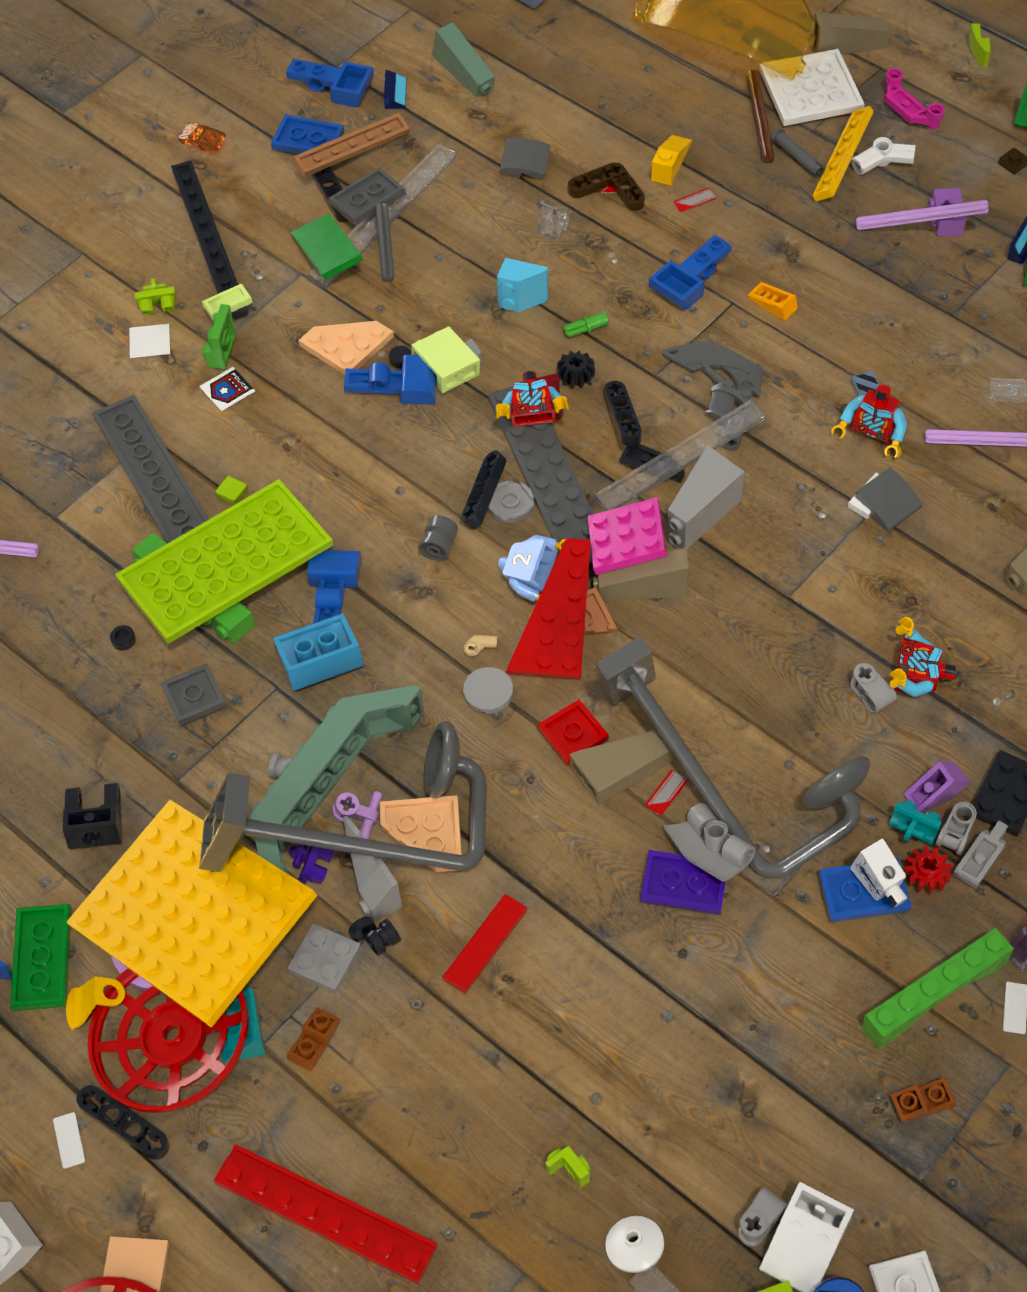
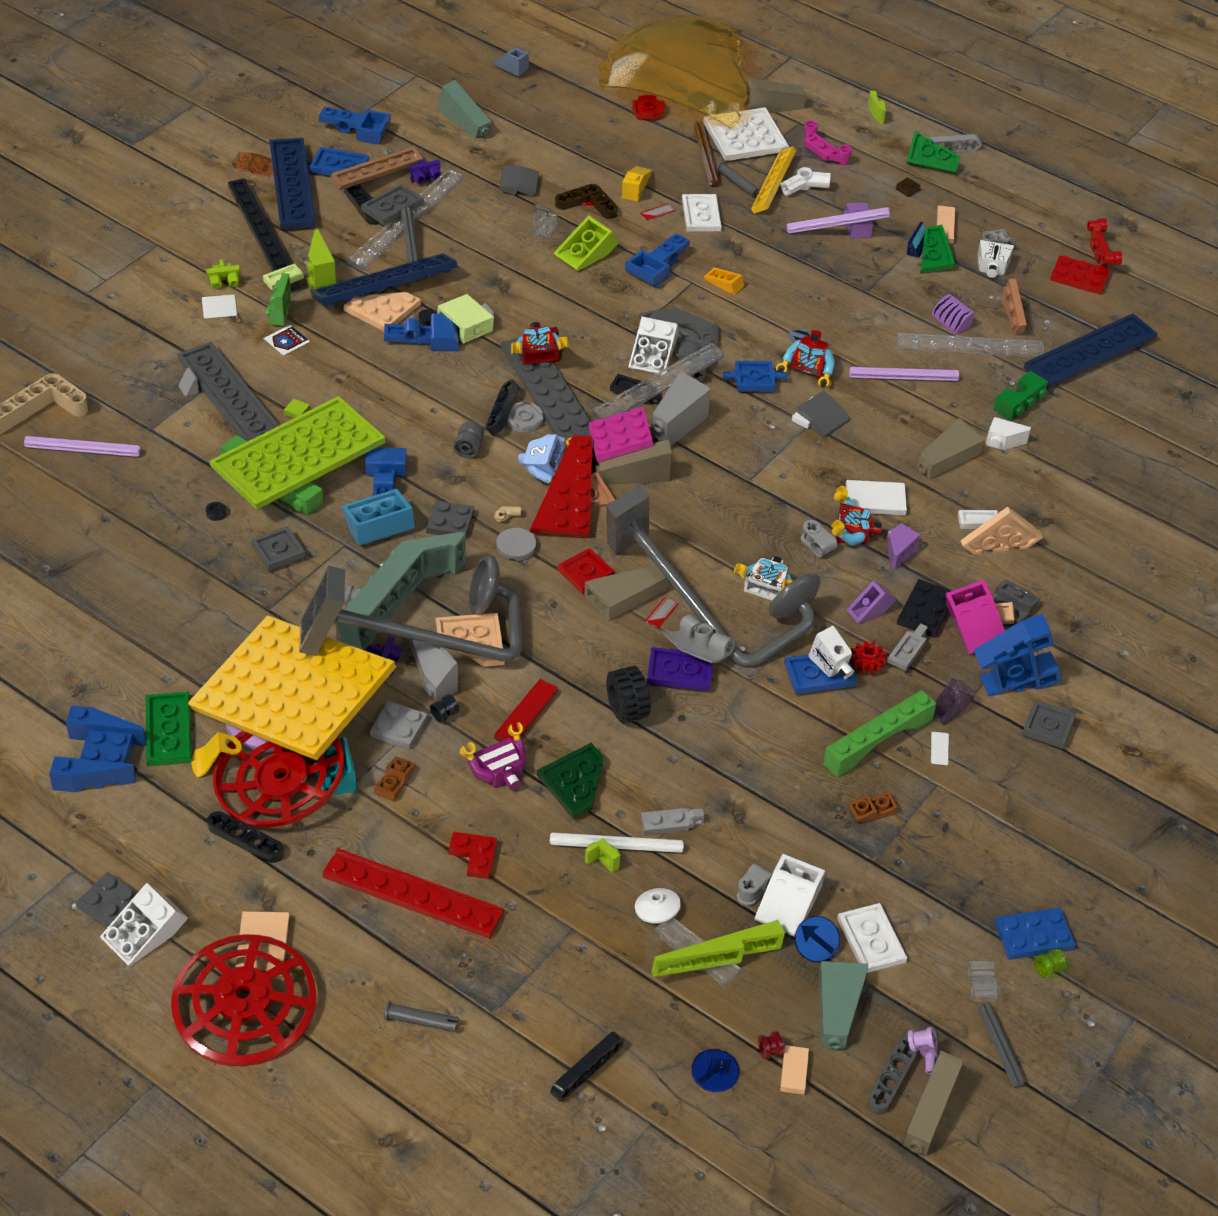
camera: 10 degrees left, 10 degrees down
white sticker [53,1112,85,1169] -> none
black brick [63,783,121,849] -> none
green tile [291,213,363,280] -> none
lavender piece [332,791,383,839] -> none
black tile [348,916,377,942] -> none
clear blue slope [384,70,407,109] -> none
medium azure slope [497,258,549,312] -> none
black gear [557,350,595,389] -> none
bright green axle [563,311,609,338] -> none
black beam [605,381,641,447] -> none
teal hips [888,800,942,845] -> none
light grey piece [935,802,977,856] -> none
none -> light grey slope [179,368,199,397]
none -> dark blue plate [269,138,316,230]
none -> lime slope [306,229,336,290]
none -> dark blue plate [310,253,458,306]
none -> dark purple hips [410,159,441,185]
none -> dark grey plate [426,500,474,536]
none -> red plate [449,831,497,879]
none -> magenta torso [460,722,526,790]
none -> dark green plate [537,743,604,820]
none -> white axle [550,833,684,853]
none -> lime slope [553,215,619,271]
none -> black tyre [606,665,651,724]
none -> white slope [628,317,679,375]
none -> red plate [632,94,665,120]
none -> light grey hinge [641,808,704,836]
none -> white tile [682,194,722,232]
none -> blue plate [723,361,787,392]
none -> torso [733,556,793,600]
none -> white tile [846,480,907,515]
none -> medium lavender slope [887,523,920,569]

